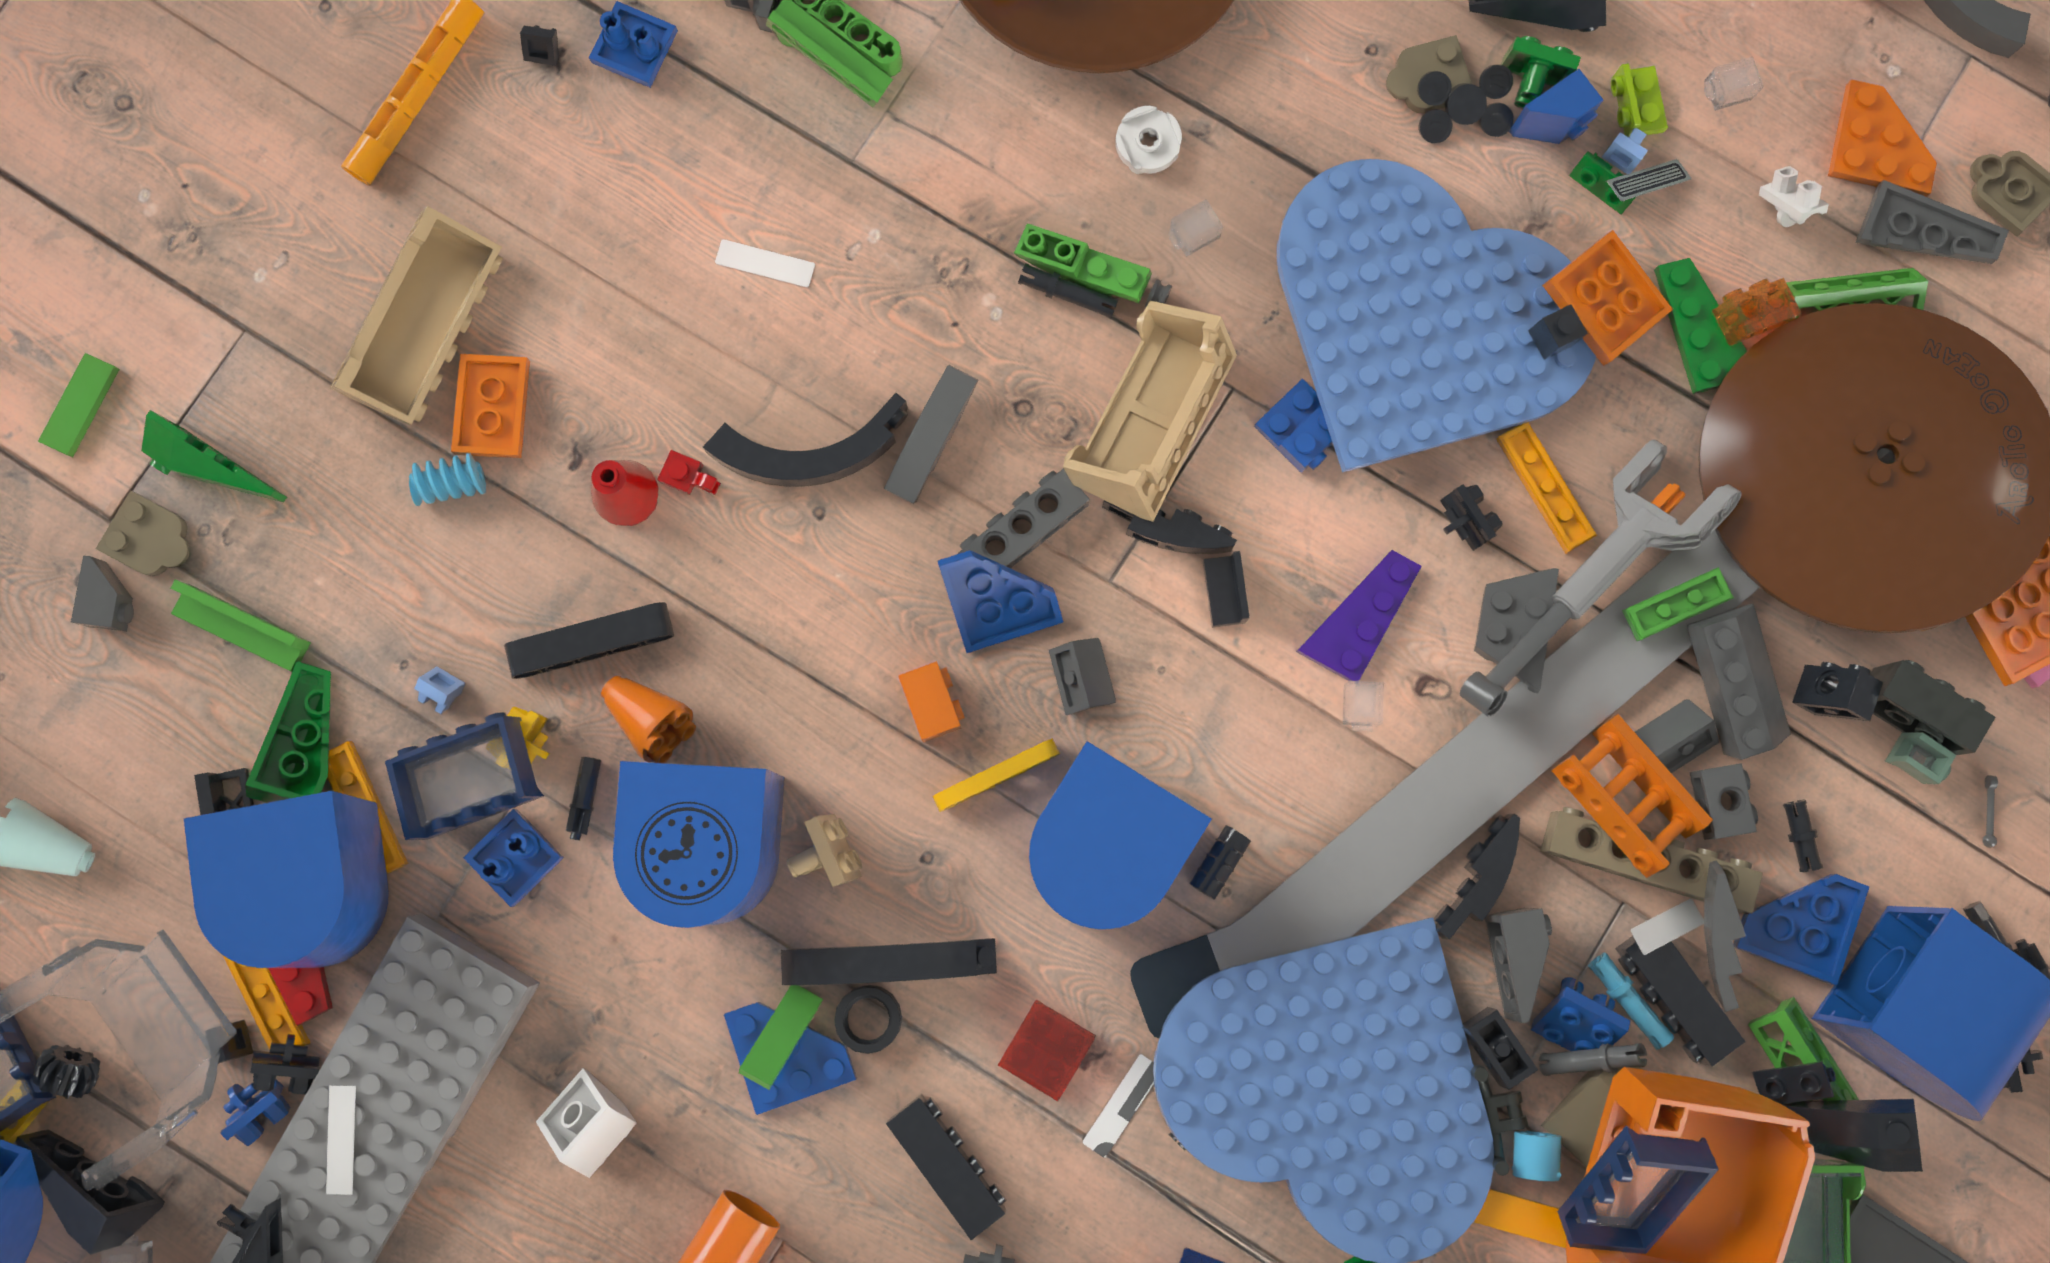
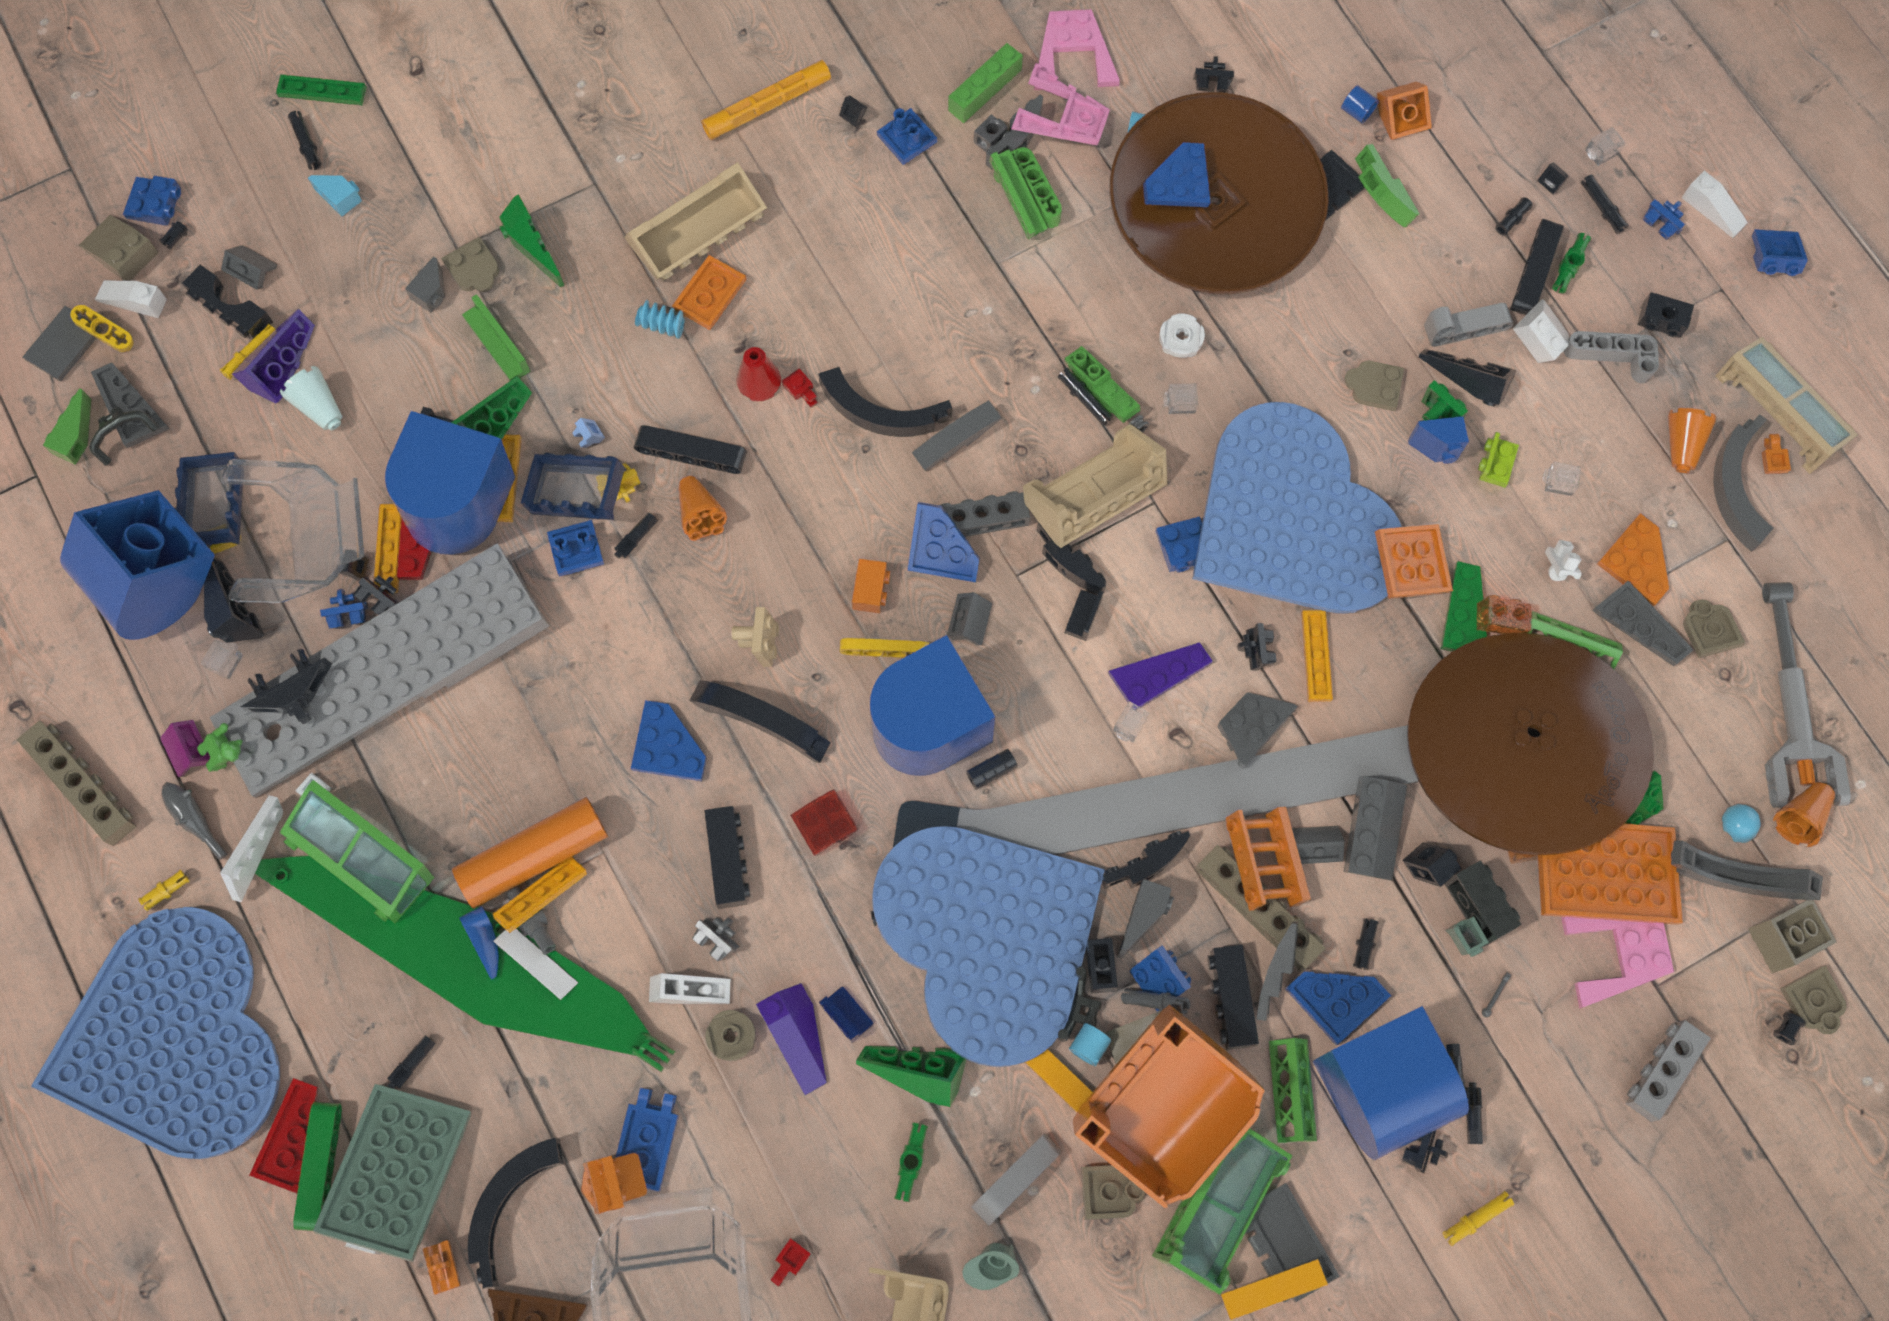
camera: 25 degrees right, 10 degrees down
black gear [33,1045,101,1099] -> none
bright green tile [38,353,120,458] -> none
white sticker [326,1085,356,1195] -> none
white slope [536,1068,637,1178] -> none
blue brick [613,761,785,928] -> none
white sticker [715,239,815,287] -> none
bright green tile [738,985,823,1090] -> none
black tyre [834,985,902,1054] -> none
white sticker [1083,1054,1154,1158] -> none
black piece [1417,64,1514,143] -> none
light grey piece [1460,439,1741,717] -> none
black brick [1528,304,1588,360] -> none
dark blue window [1557,1125,1719,1254] -> none
green hinge [1568,151,1636,215] -> none
medium azure pin [1588,953,1675,1050] -> none
light blue tile [1602,128,1648,174] -> none
sticker [1607,159,1691,201] -> none
bright green tile [1622,567,1734,641] -> none
white sticker [1630,899,1704,955] -> none
dark grey brick [1689,763,1758,840] -> none
black hinge [1752,1061,1836,1104] -> none
black wedge [1782,1099,1923,1172] -> none

